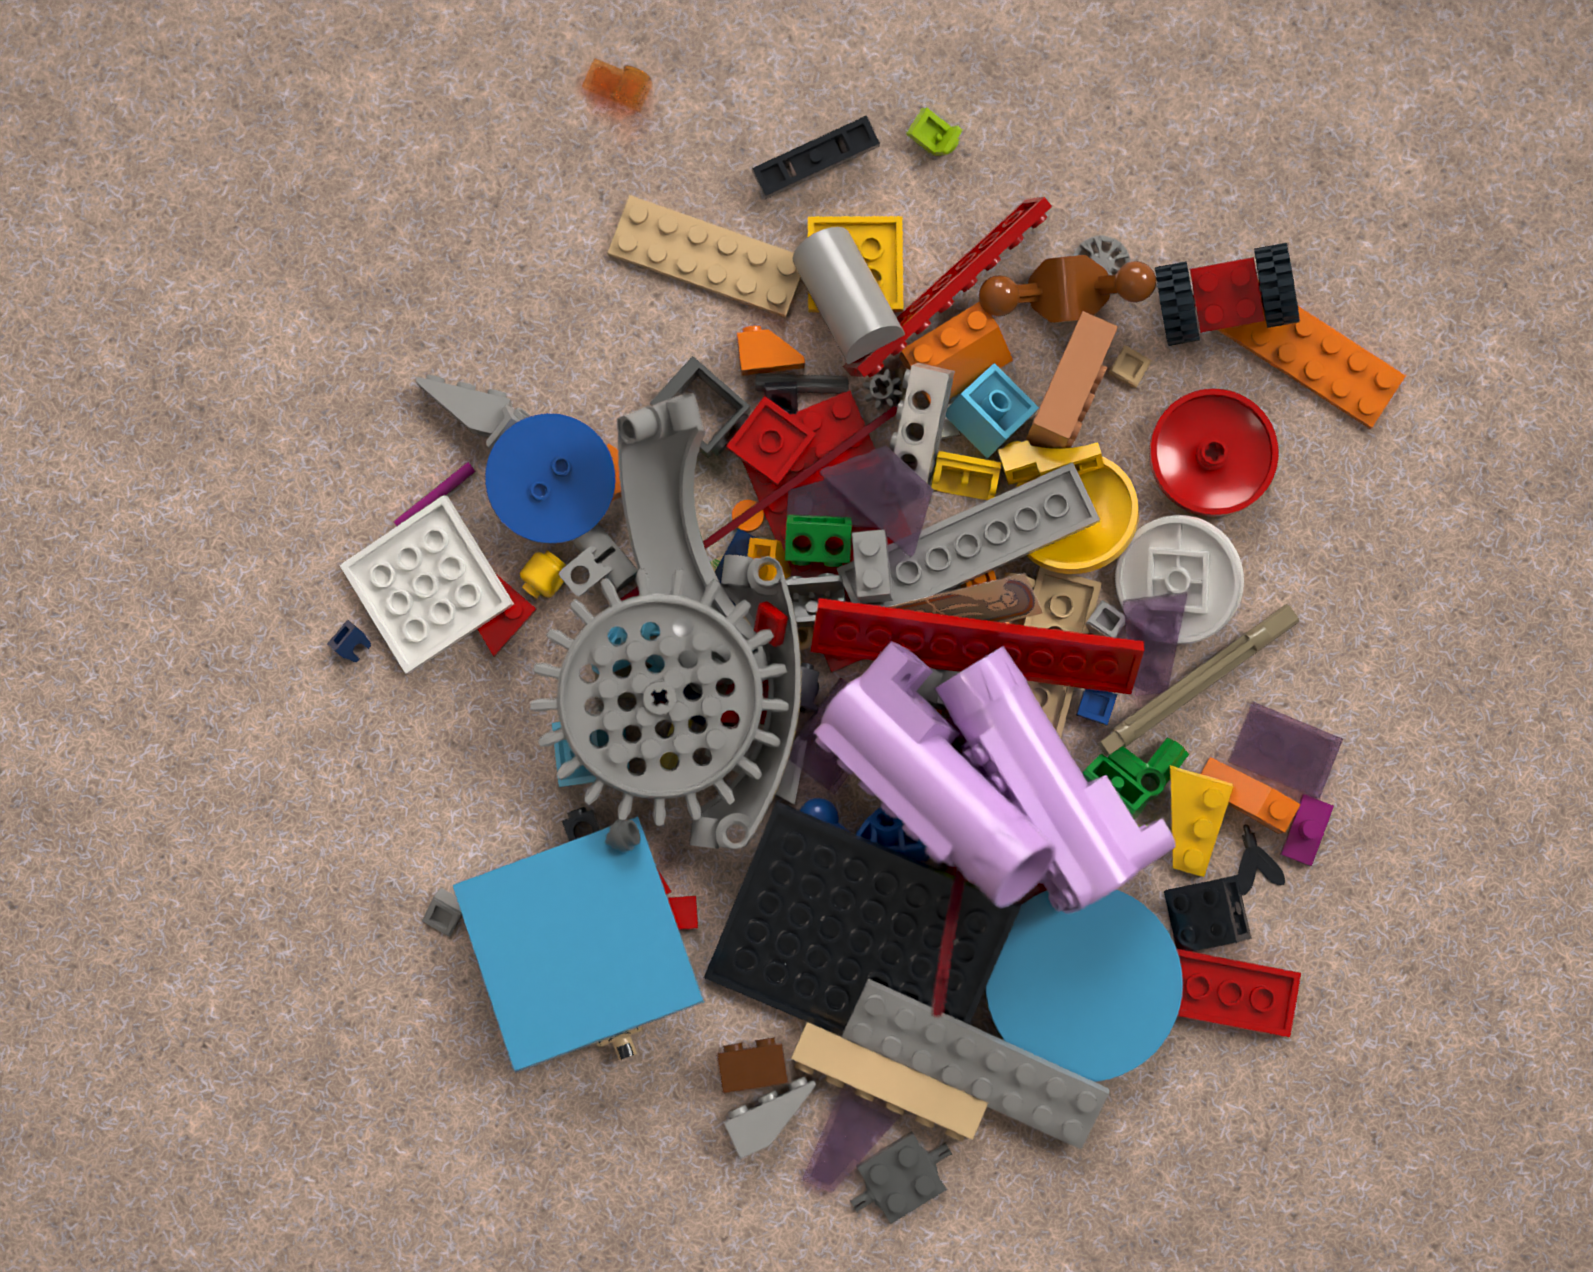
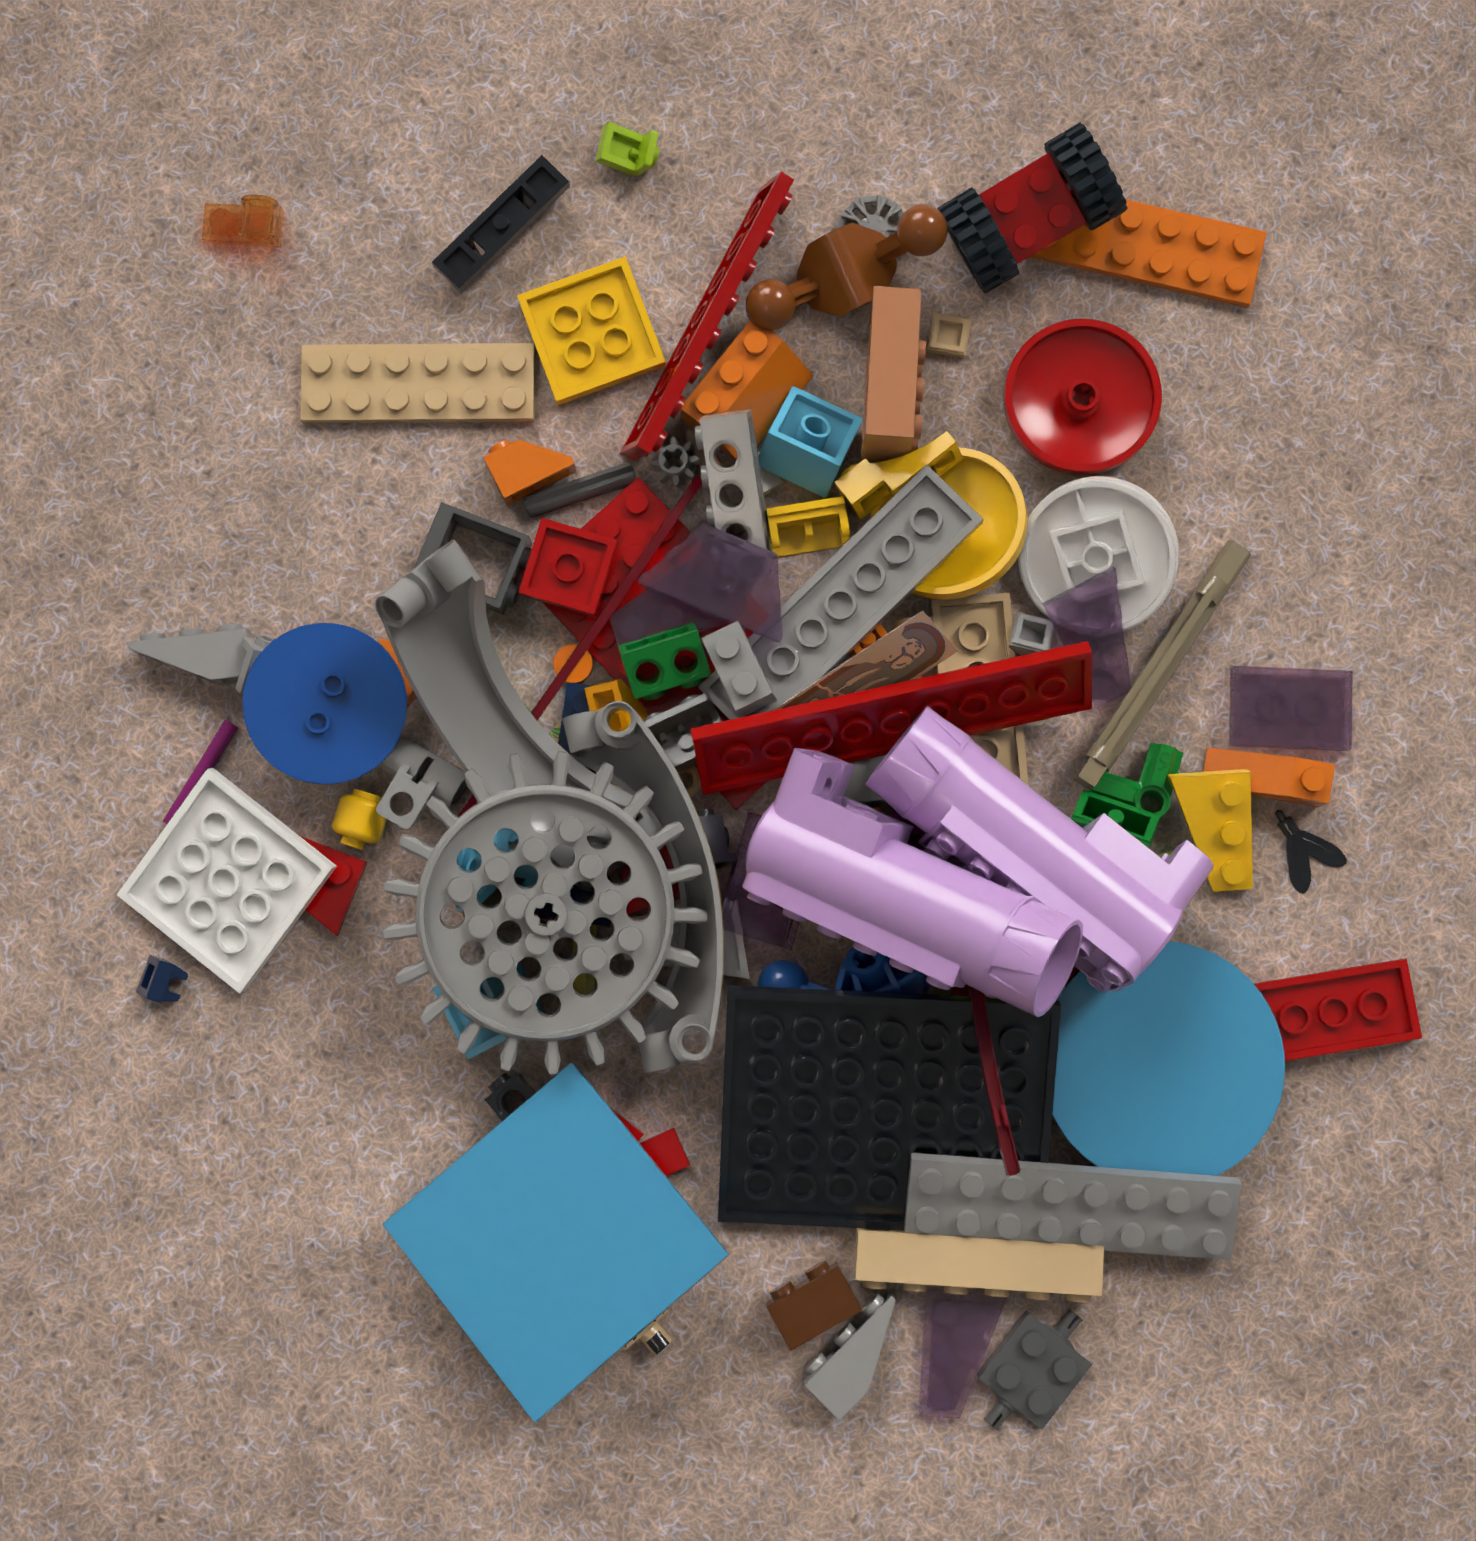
camera: 15 degrees left, 0 degrees up
light grey slope [422,888,462,937] -> none
dark grey plate [605,819,640,852] -> none
red tile [753,601,788,647] -> none
black tile [765,381,798,414] -> none
light grey brick [793,227,905,364] -> none
blue plate [1076,689,1118,726] -> none
black bracket [1164,875,1252,952] -> none
magenta tile [1280,794,1334,866] -> none

